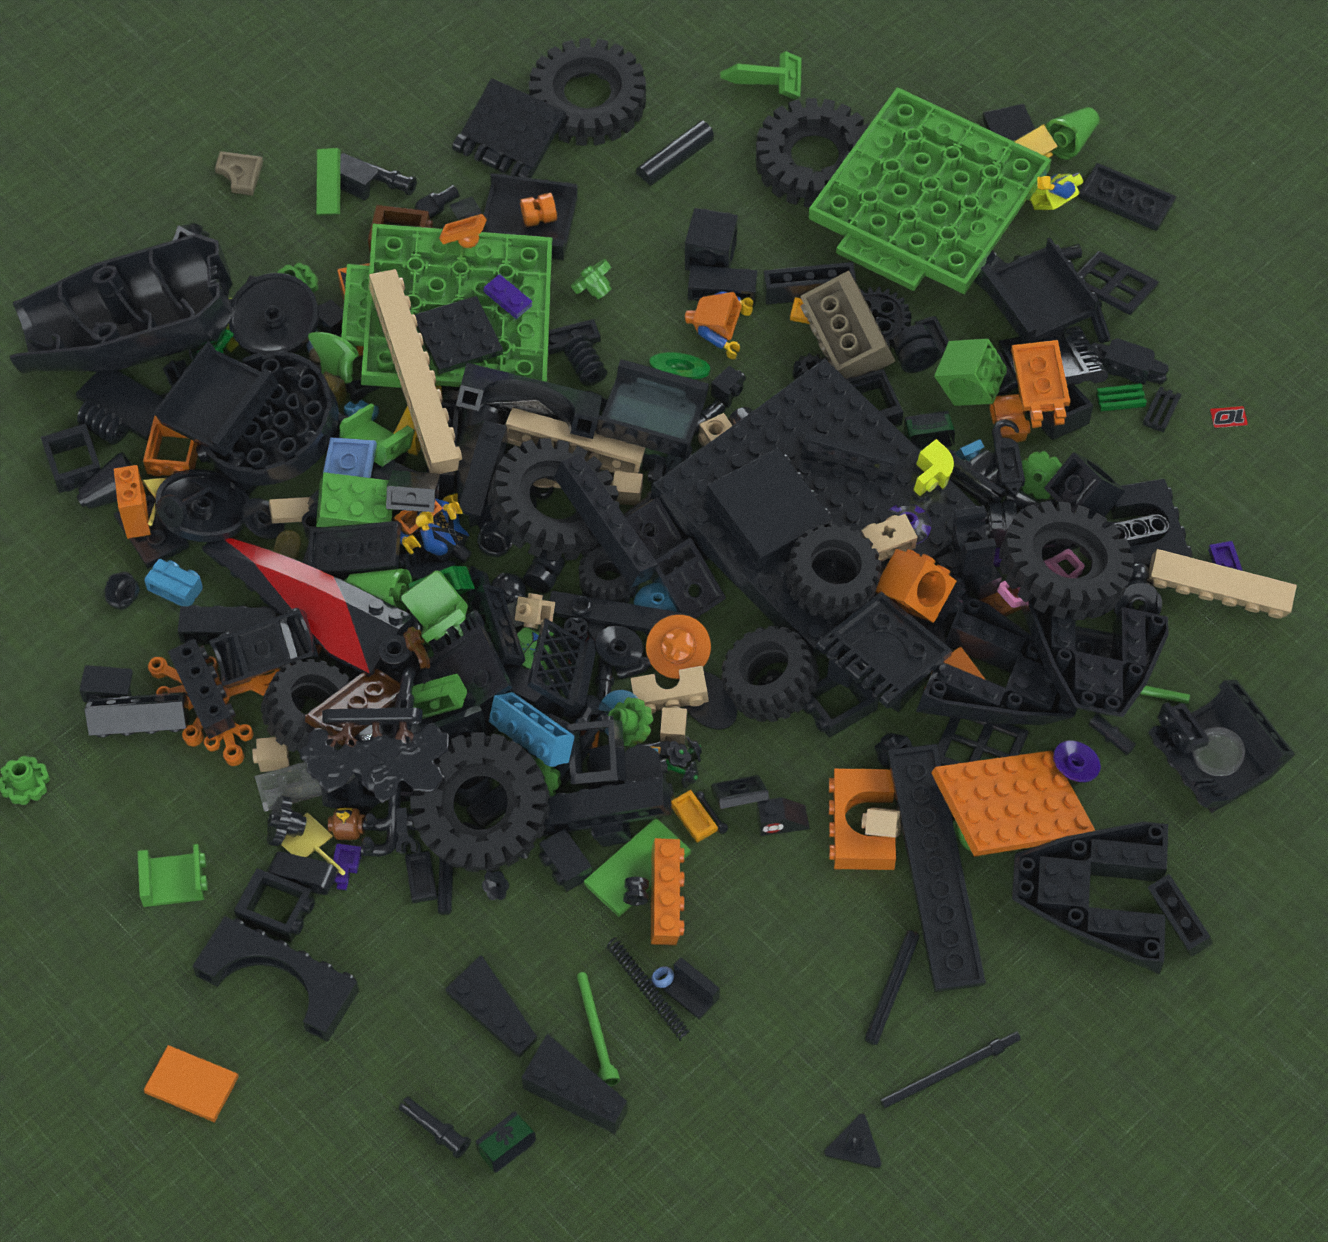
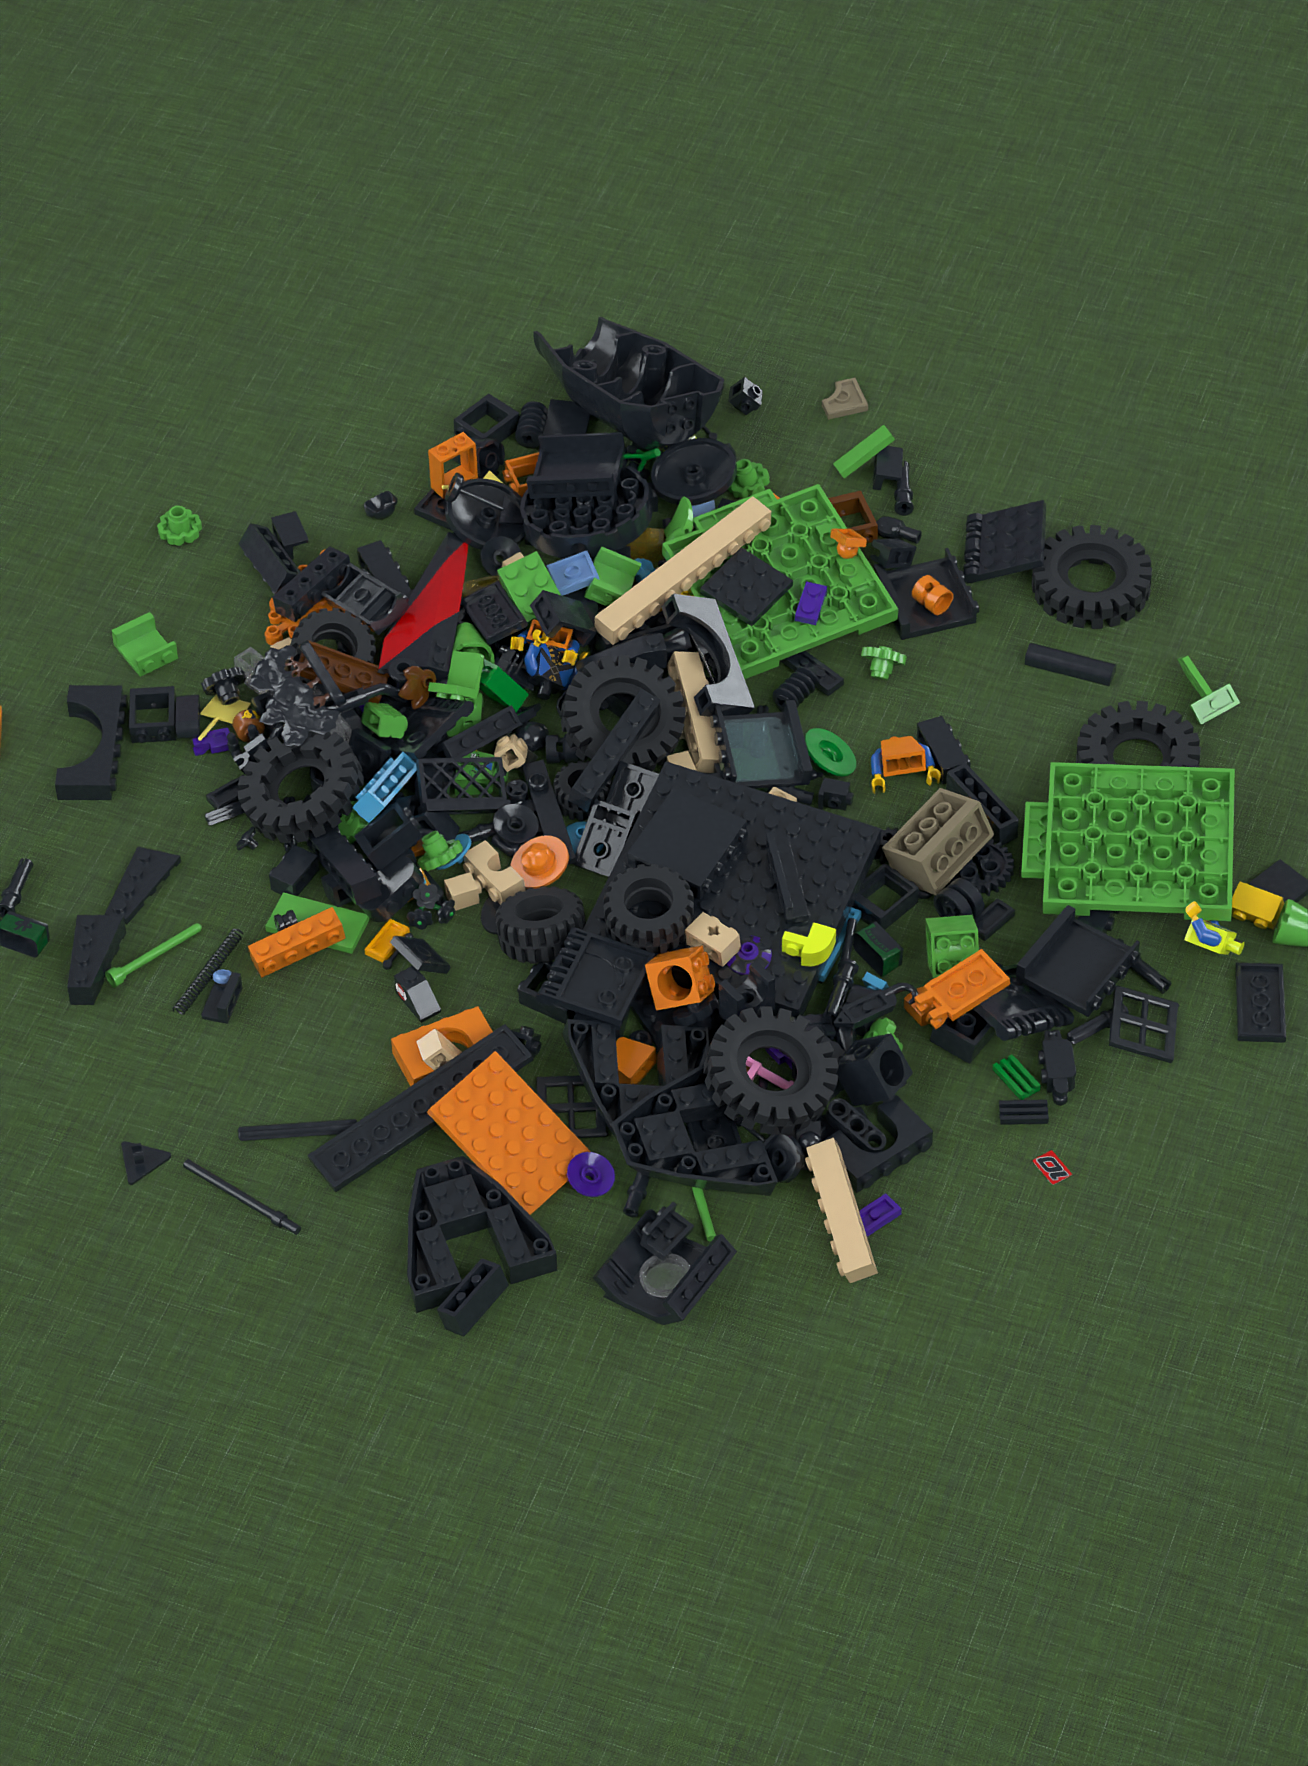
camera: 65 degrees right, 10 degrees down
dark azure brick [144,559,203,606] -> none
black brick [685,208,738,271] -> none

